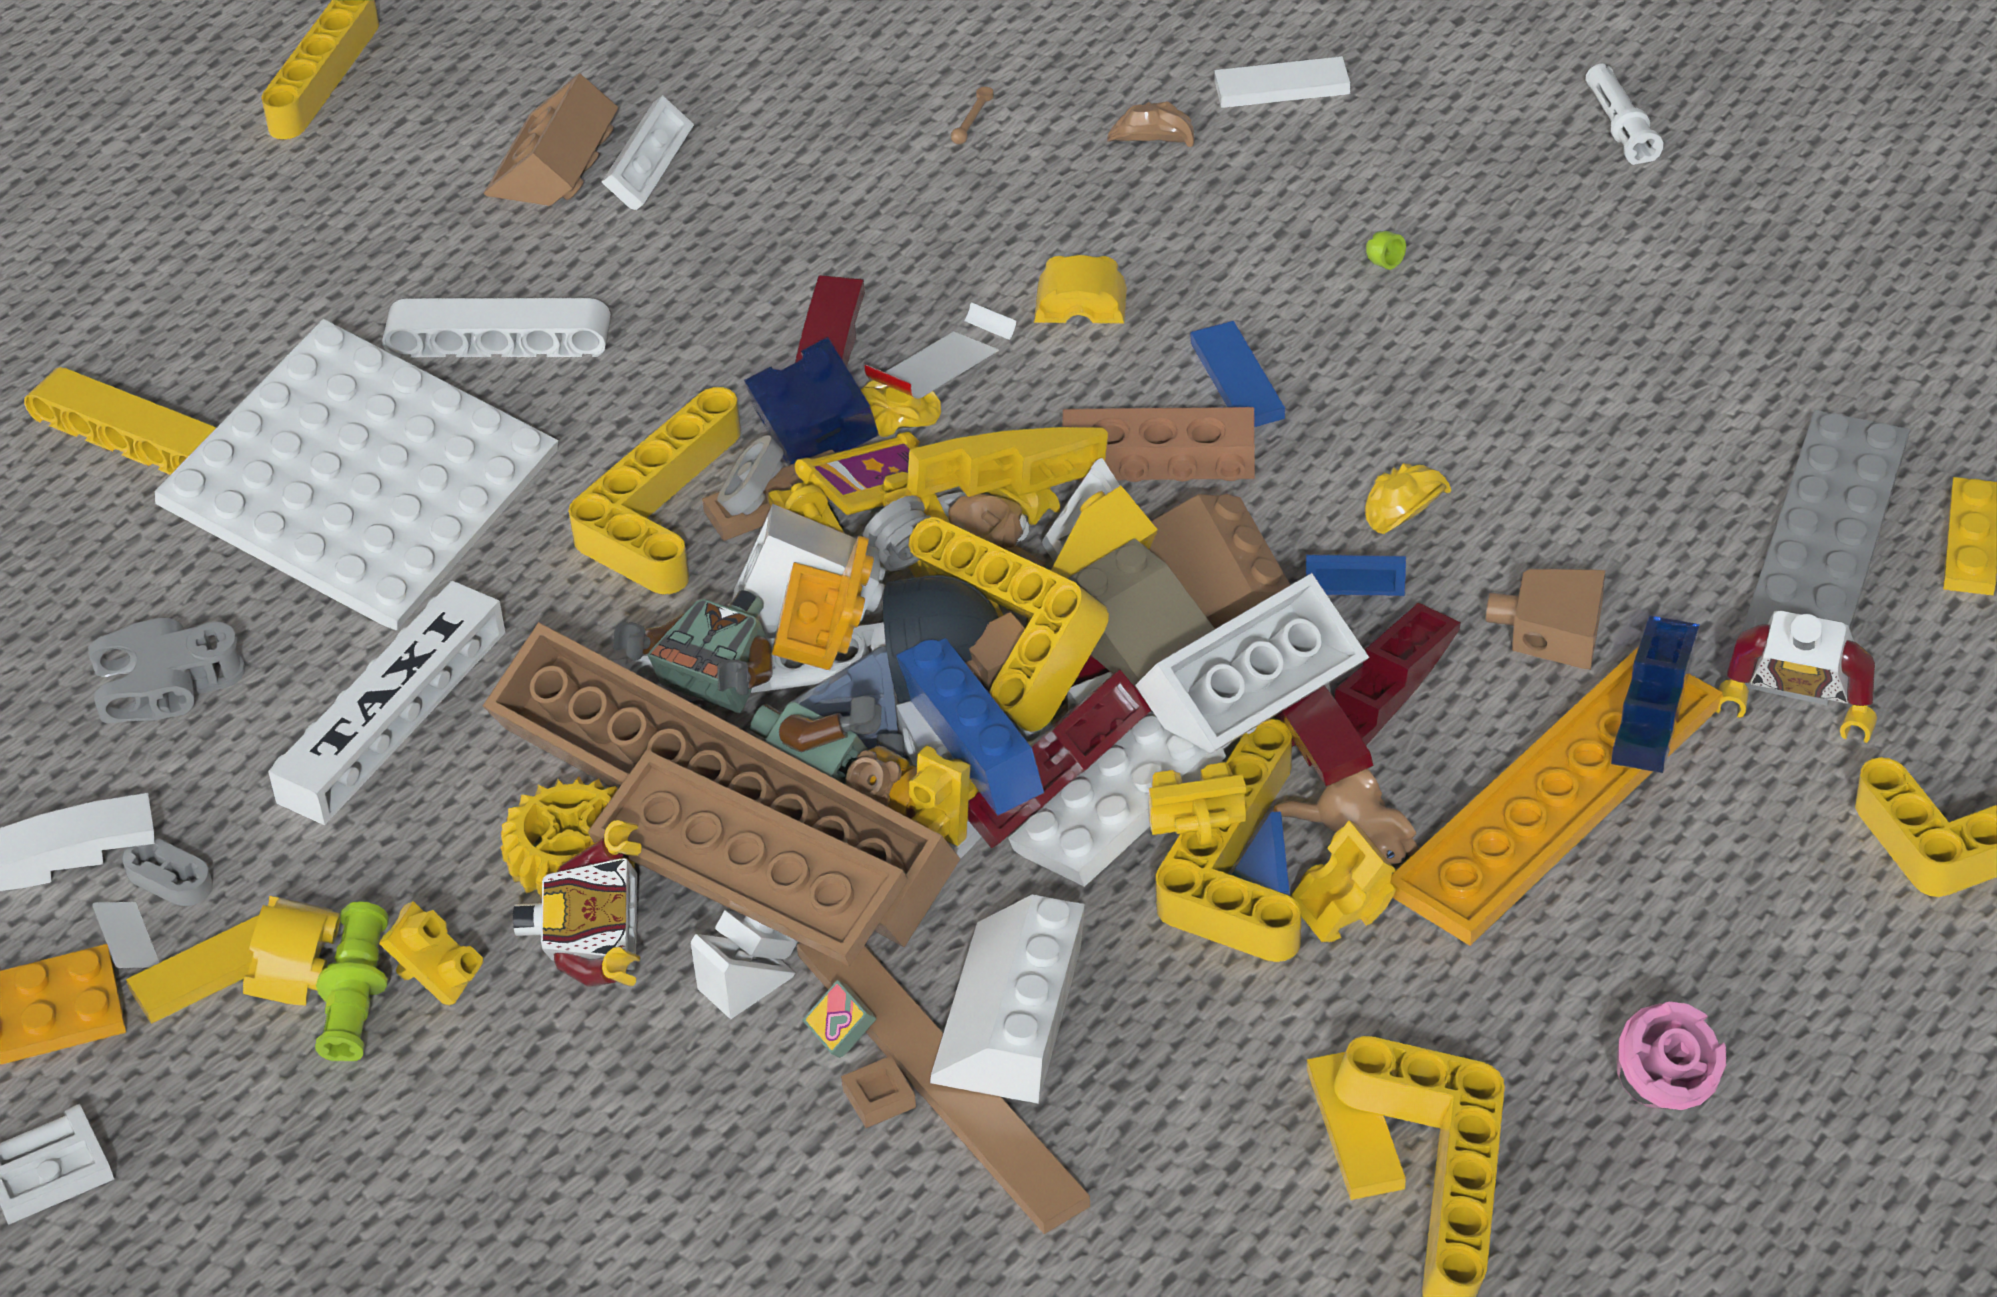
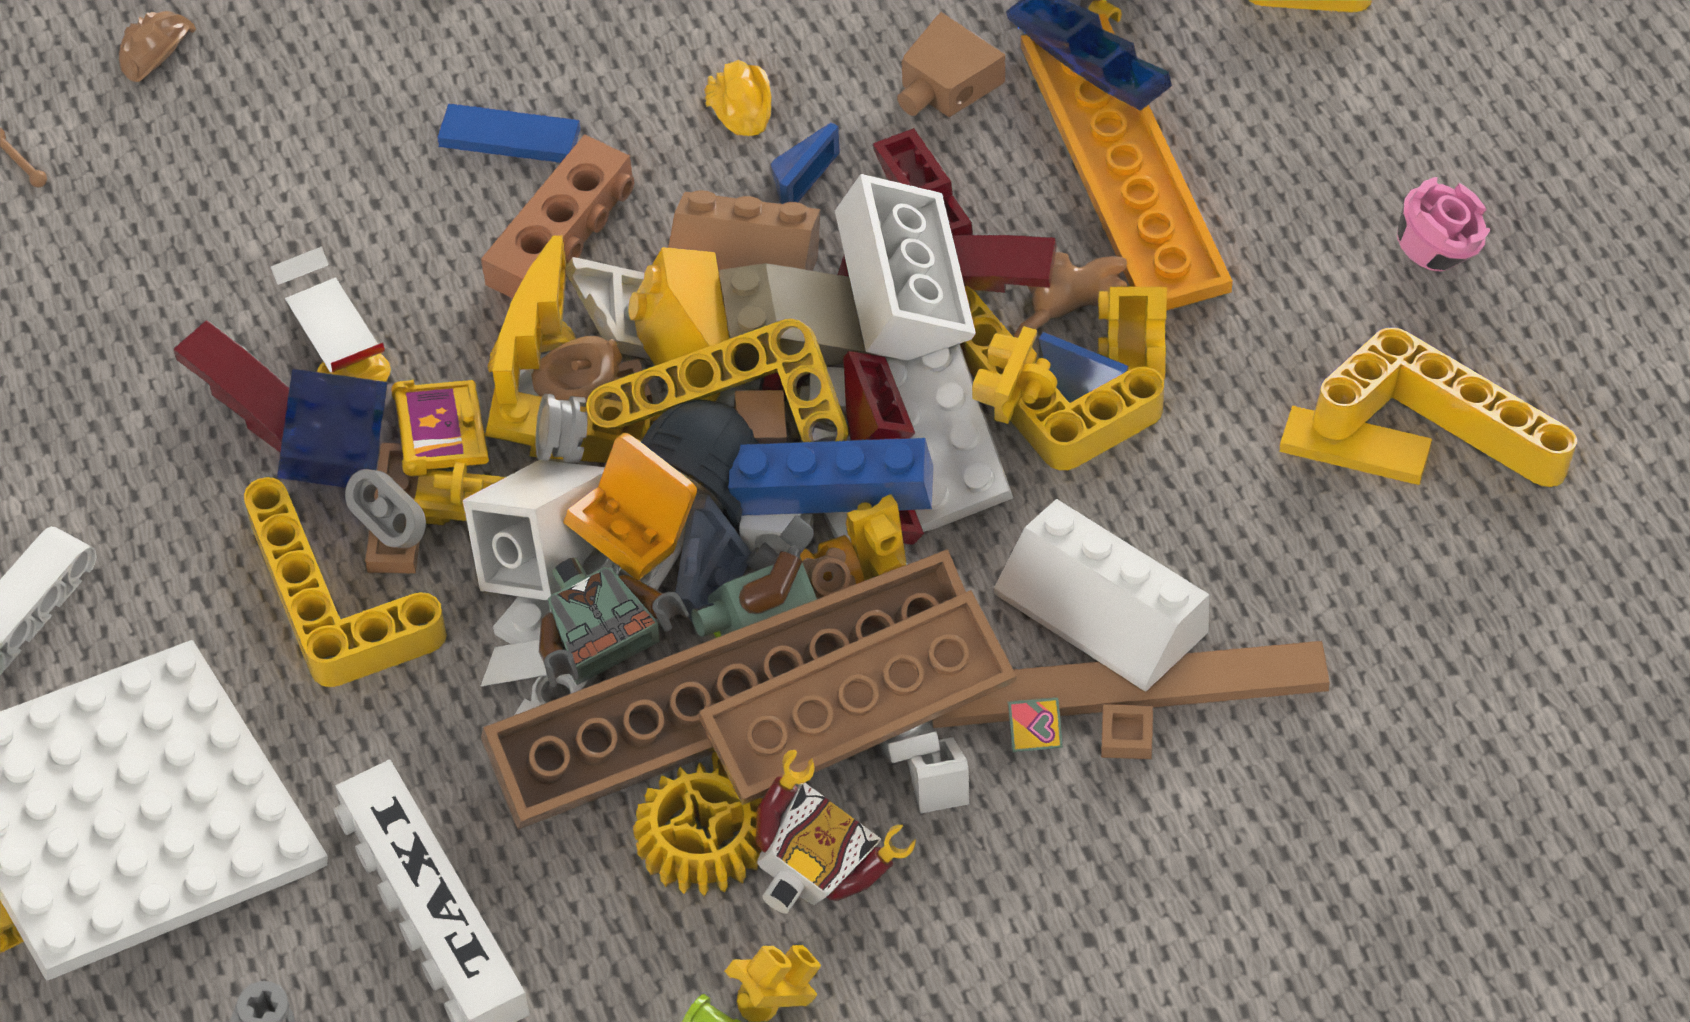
camera: 60 degrees left, 10 degrees up
yellow cylinder [1034,255,1127,324] -> none

